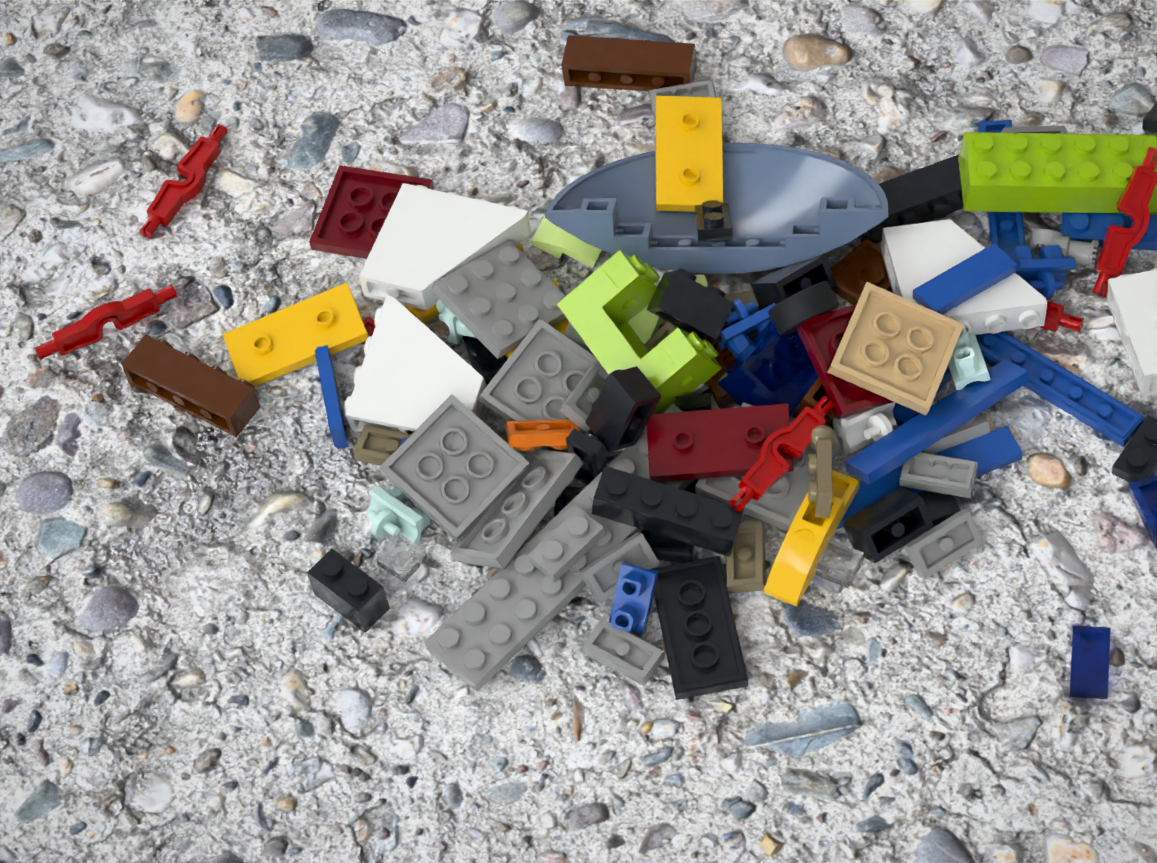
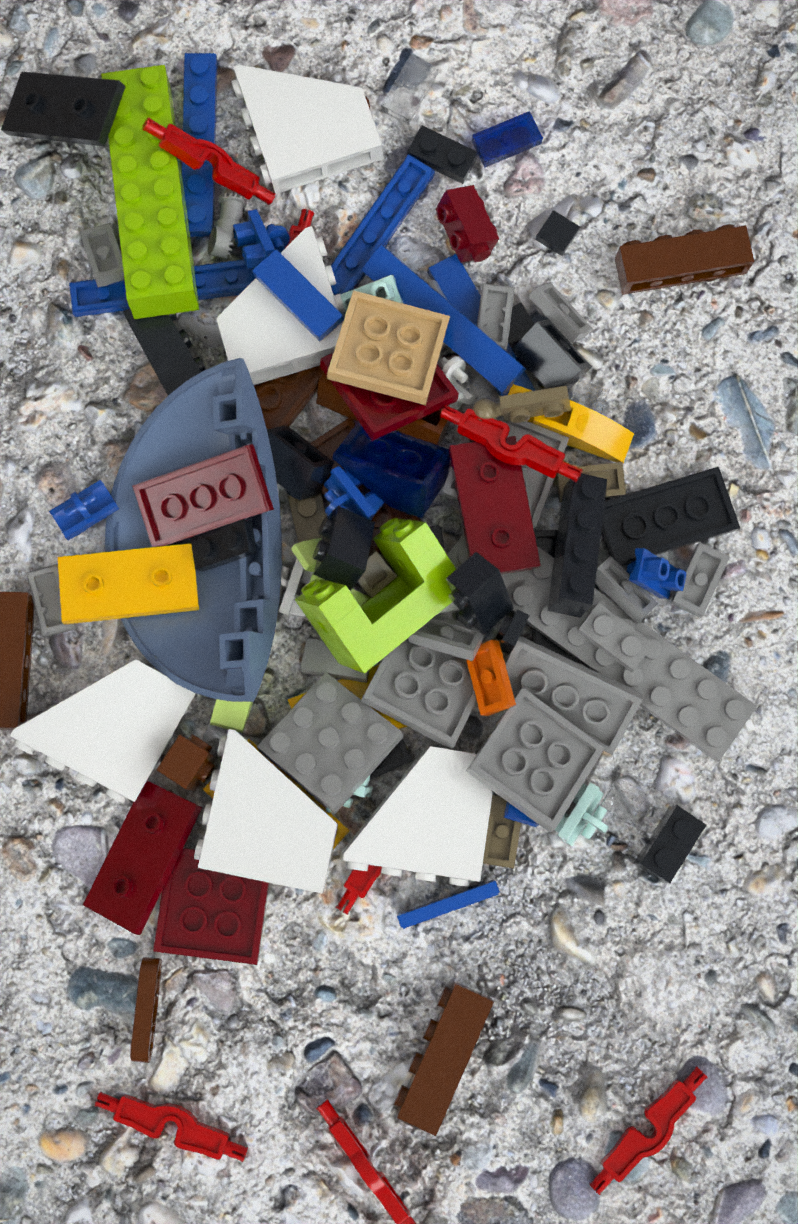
camera: 110 degrees left, 25 degrees up
yellow plate [223,282,369,387] -> none
black tyre [768,281,839,336] -> none
clear blue tile [1069,625,1111,699] -> none
none -> white slope [10,659,196,803]
none -> blue hips [49,480,119,541]
none -> dark red plate [83,780,203,935]
none -> reddish brown beam [130,957,162,1063]
none -> plate [132,444,274,547]
none -> reddish brown brick [157,734,217,792]
none -> dark red brick [435,185,499,263]
none -> black tile [535,210,580,256]
none -> red piece [589,1066,708,1195]
none -> reddish brown brick [615,224,754,295]

